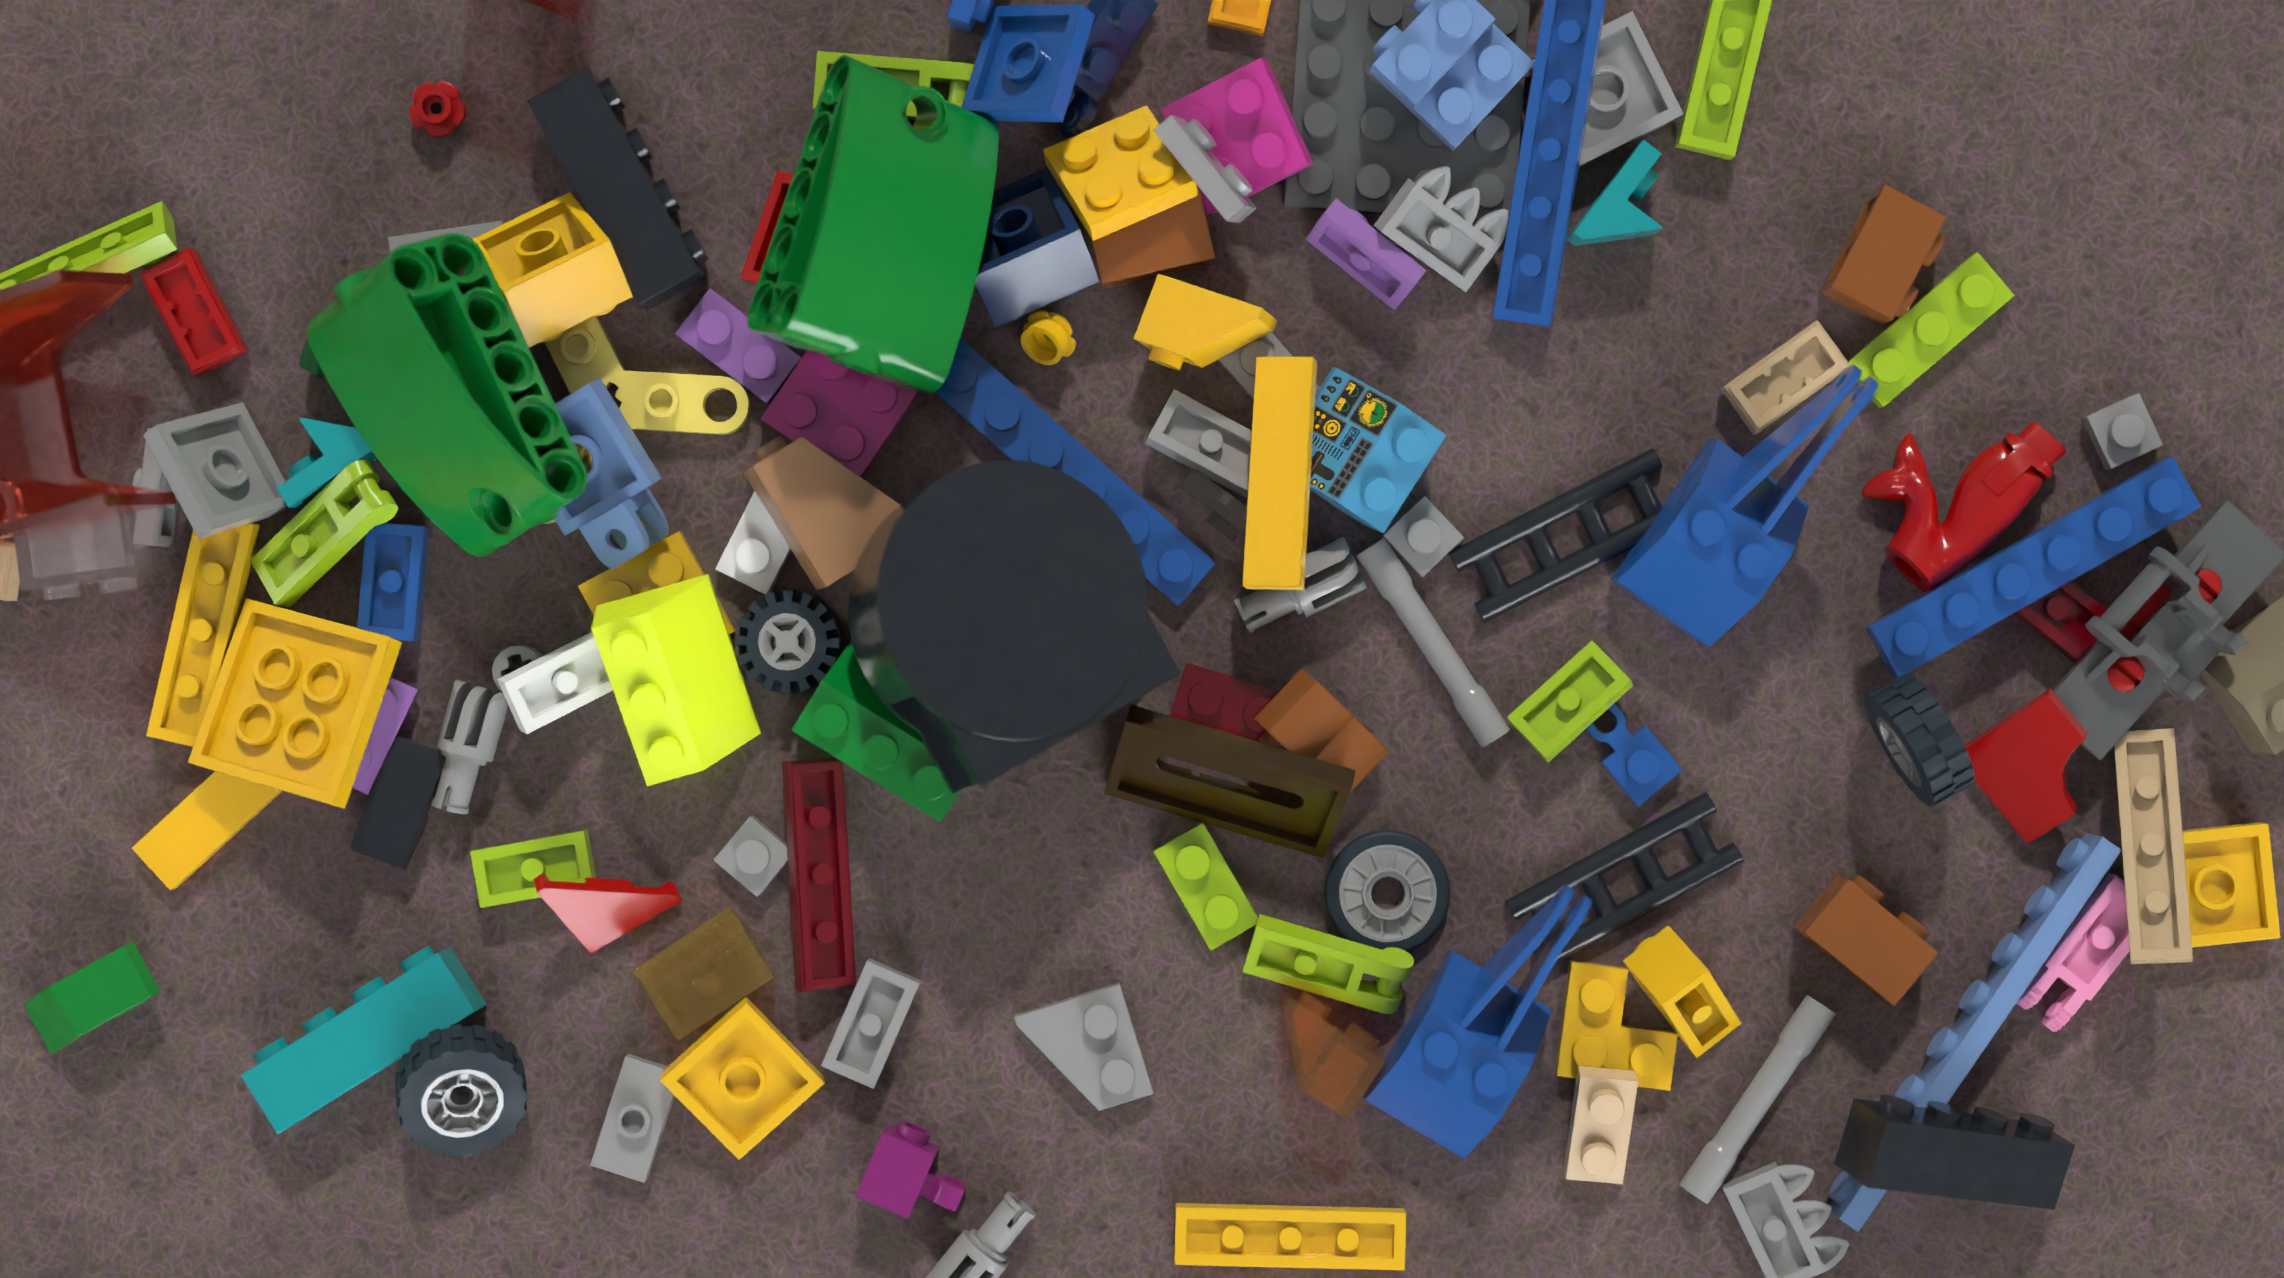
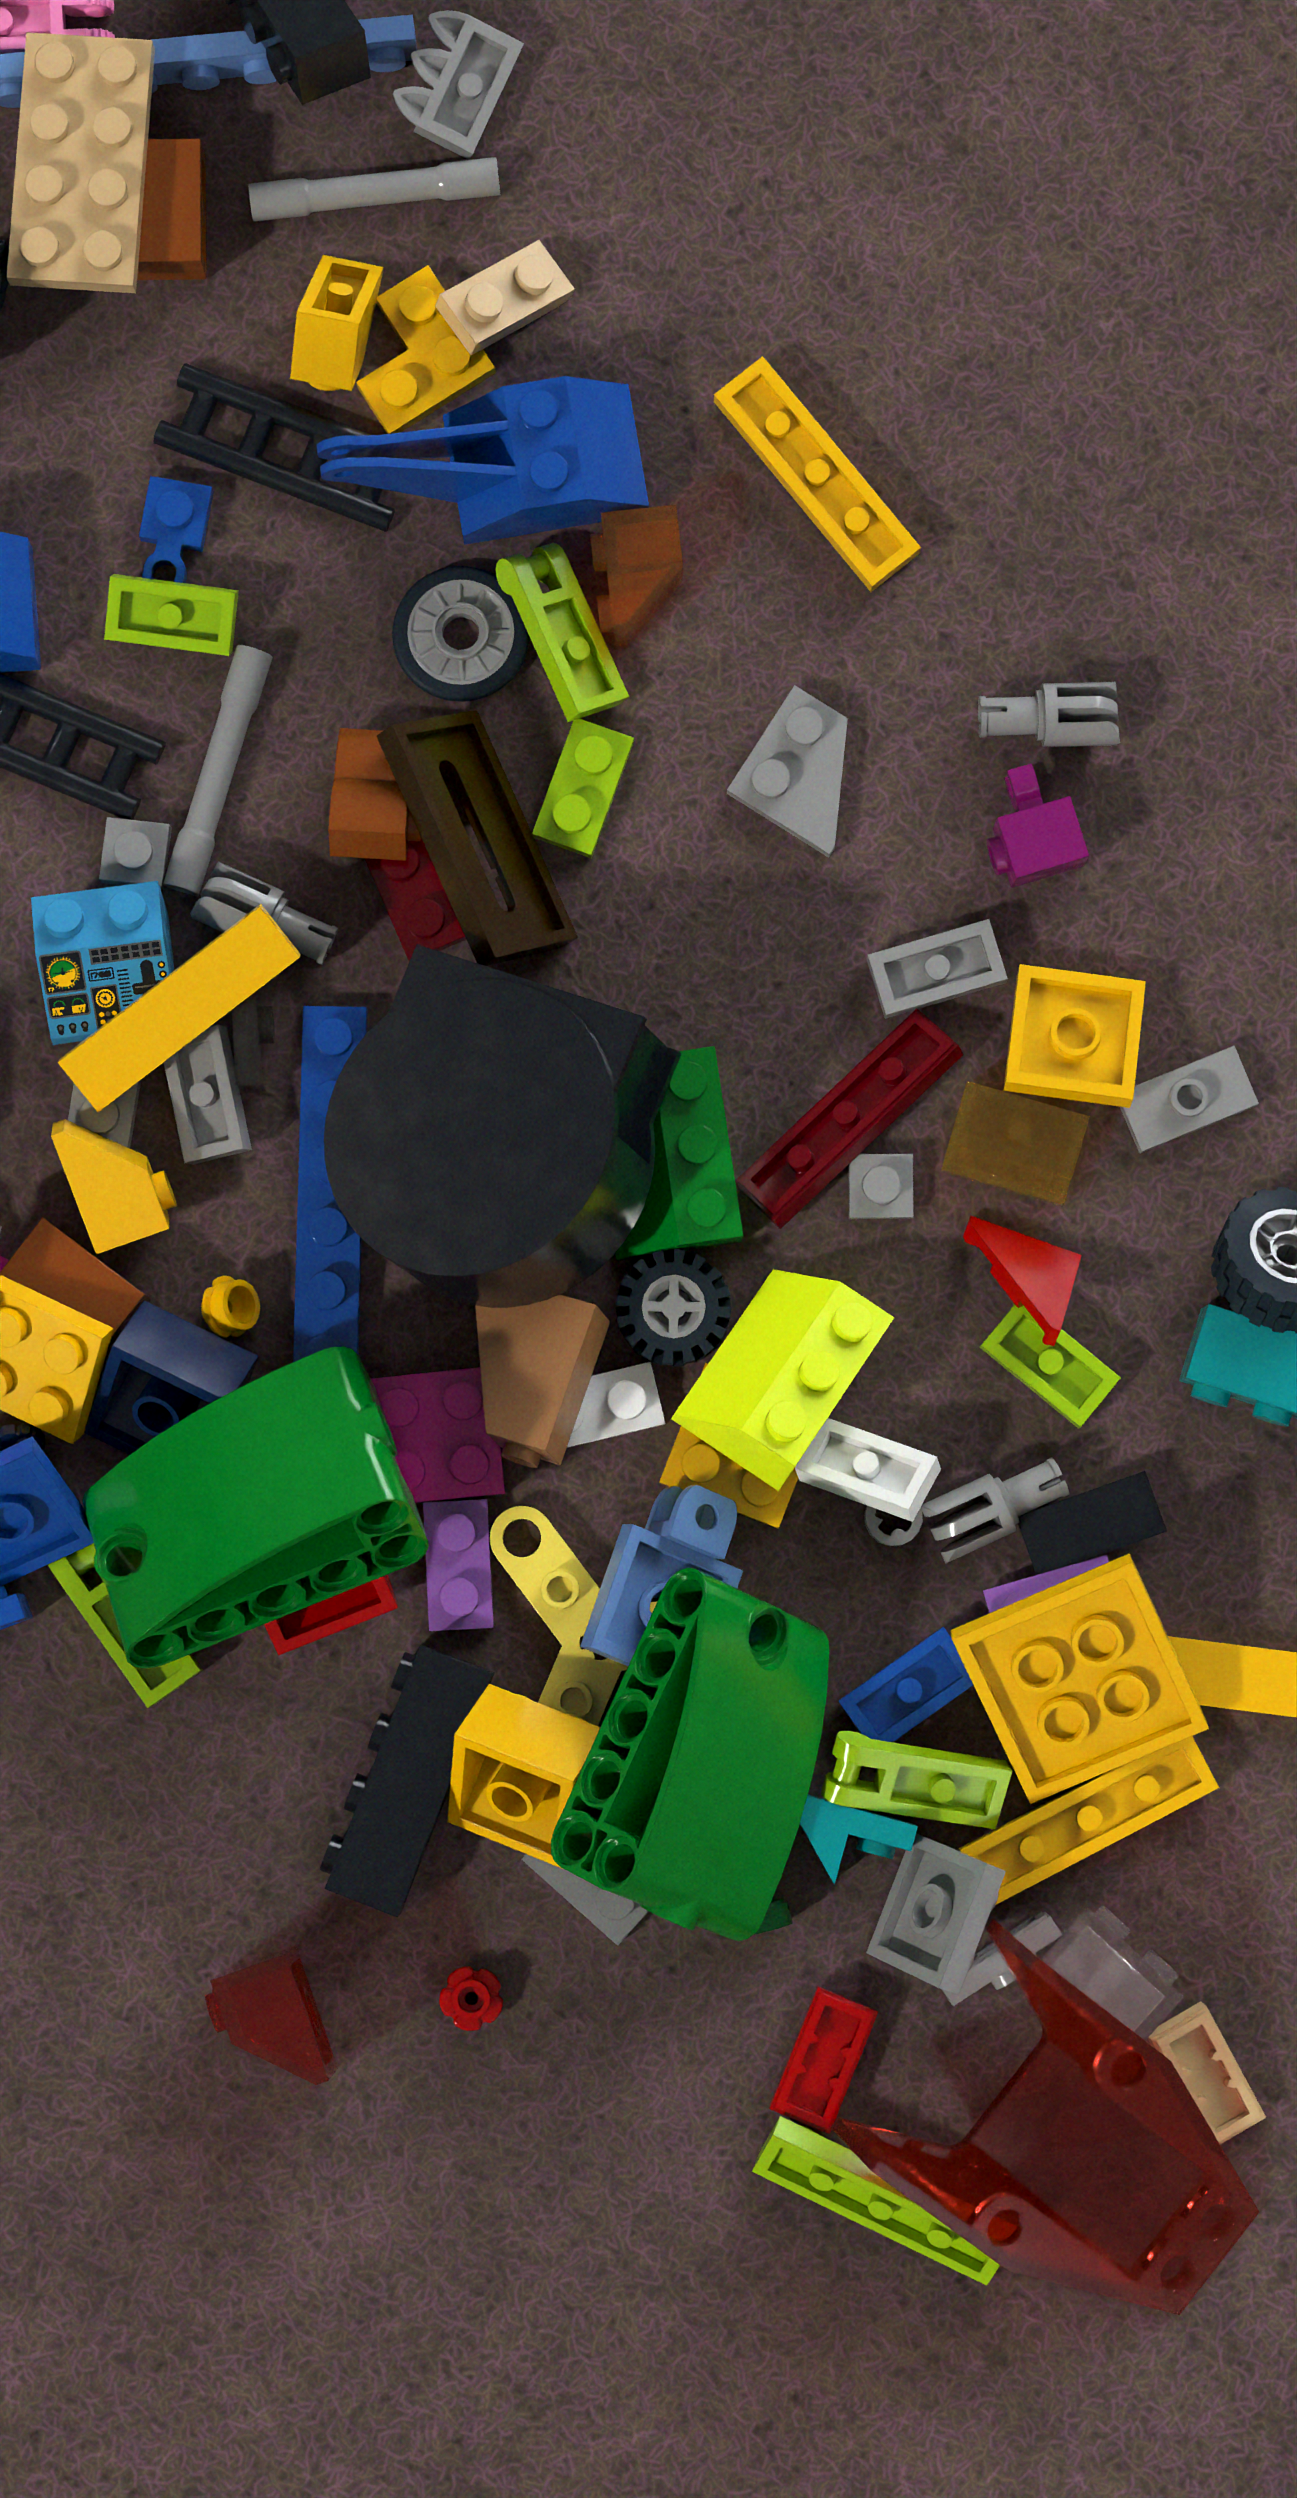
camera: 130 degrees left, 5 degrees down
none -> tan plate [7,32,155,294]

